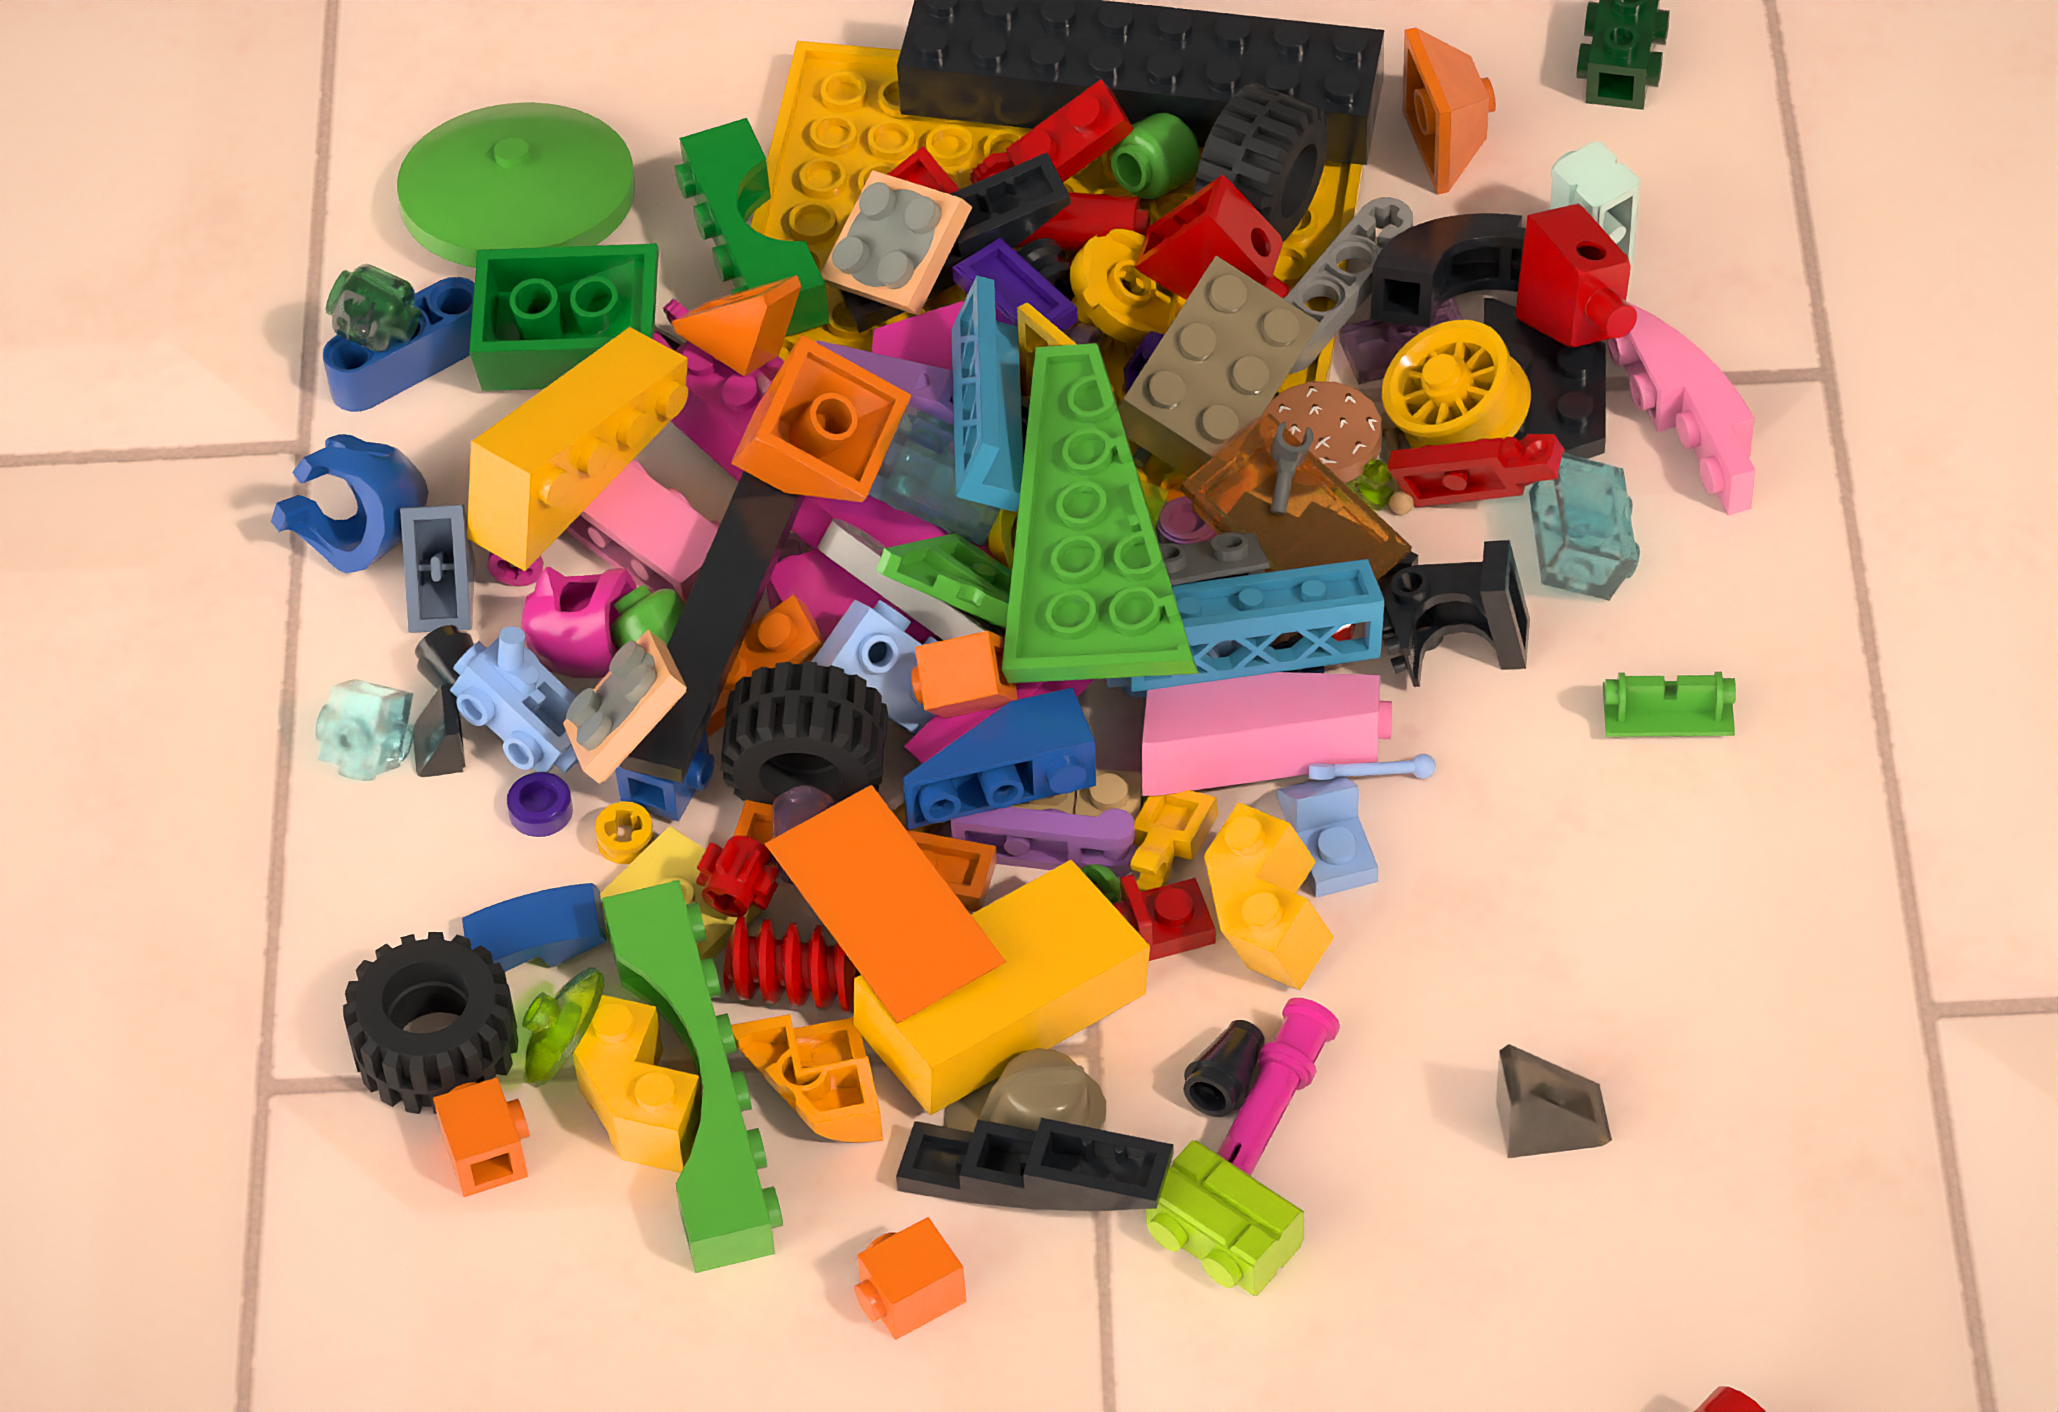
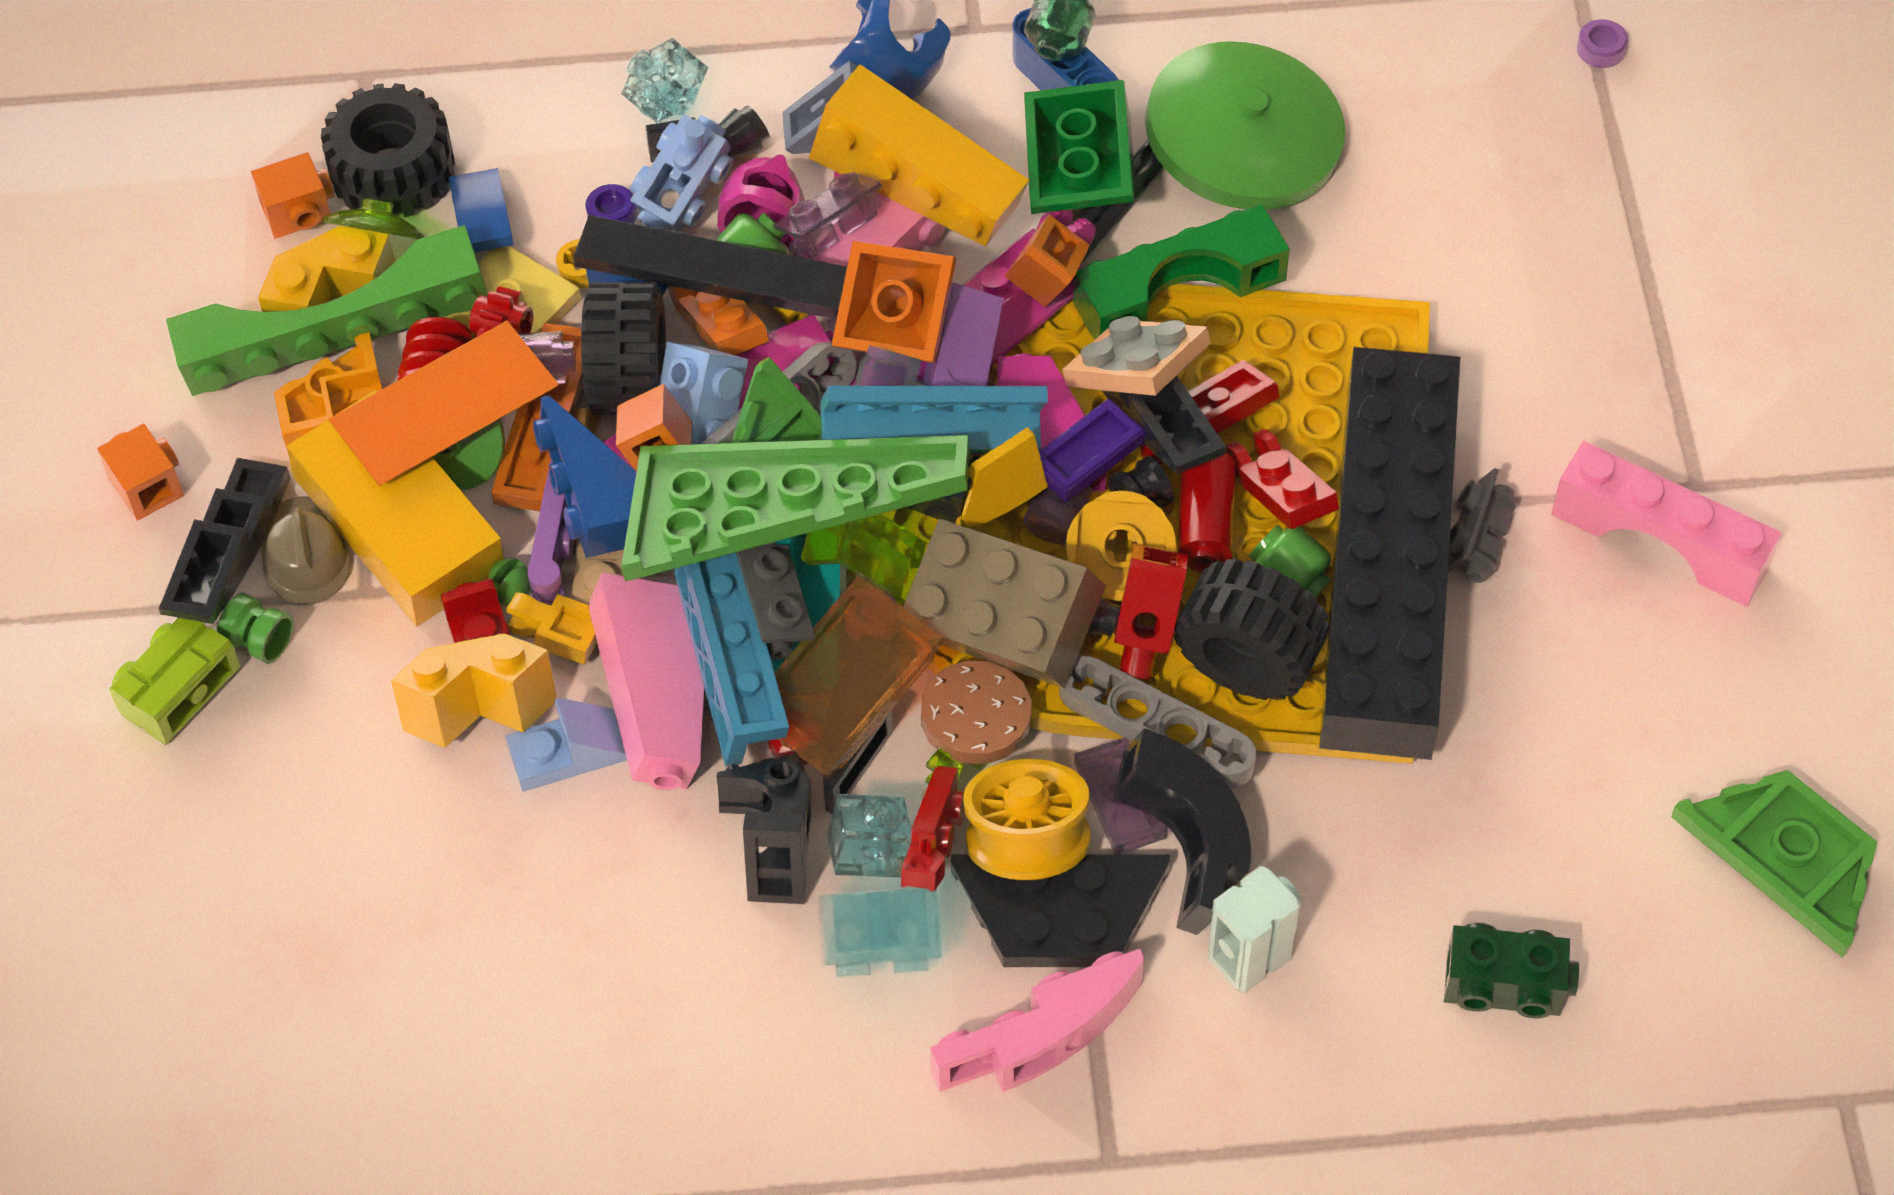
camera: 85 degrees right, 5 degrees up
piece [563,629,687,784] -> none
black cone [1183,1020,1265,1117] -> none
dark pink pin [1217,998,1340,1176] -> none
dark grey hand [1270,422,1313,516] -> none
light blue hinge [1309,753,1436,780] -> none
orange slope [1402,27,1496,195] -> none
clear smoke slope [1496,1044,1612,1159] -> none
red torso [1515,203,1637,347] -> none
bright green hinge [1603,671,1736,737] -> none
none -> bright green wheel [217,592,294,664]
none -> hinge [773,172,882,259]
none -> clear light blue brick [827,794,914,877]

